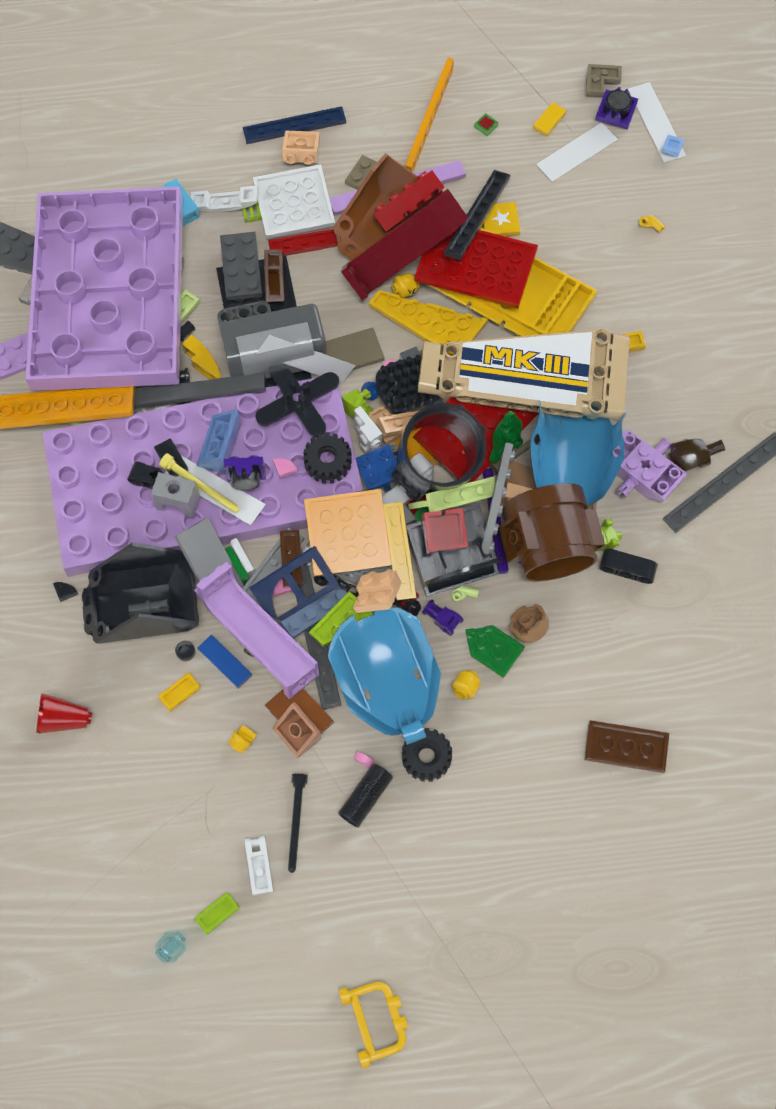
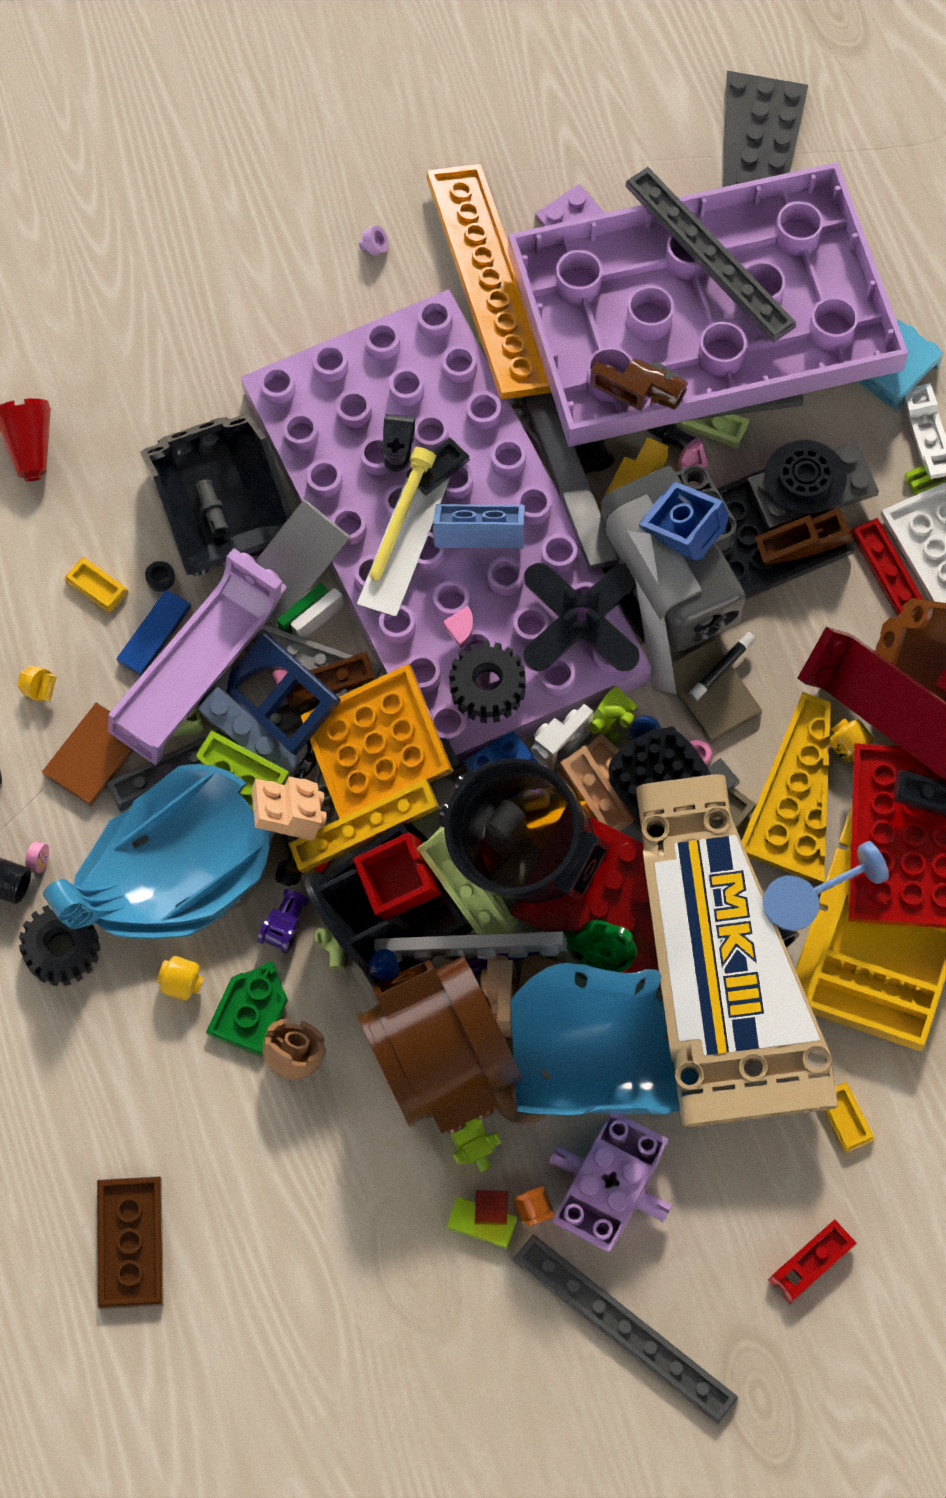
camera: 80 degrees right, 0 degrees up
black tile [53,582,79,602] -> none
light grey piece [151,472,200,518] -> none
piece [224,455,266,490] -> none
nougat slope [273,702,322,758] -> none
black beam [599,549,658,584] -> none
dark brown piece [669,439,725,472] -> none
none -> clear blue plate [369,949,399,981]
none -> lime tile [446,1197,518,1249]
none -> clear red tile [475,1190,508,1225]
none -> orange piece [513,1185,555,1226]
none -> reddish brown plate [590,358,688,411]
none -> dark grey tile [625,167,797,343]
none -> blue slope [639,481,729,560]
none -> bright pink tile [678,438,709,471]
none -> black bar [688,632,756,702]
none -> medium blue piece [763,841,889,931]
none -> black wheel [764,440,847,514]
none -> red plate [768,1219,857,1304]

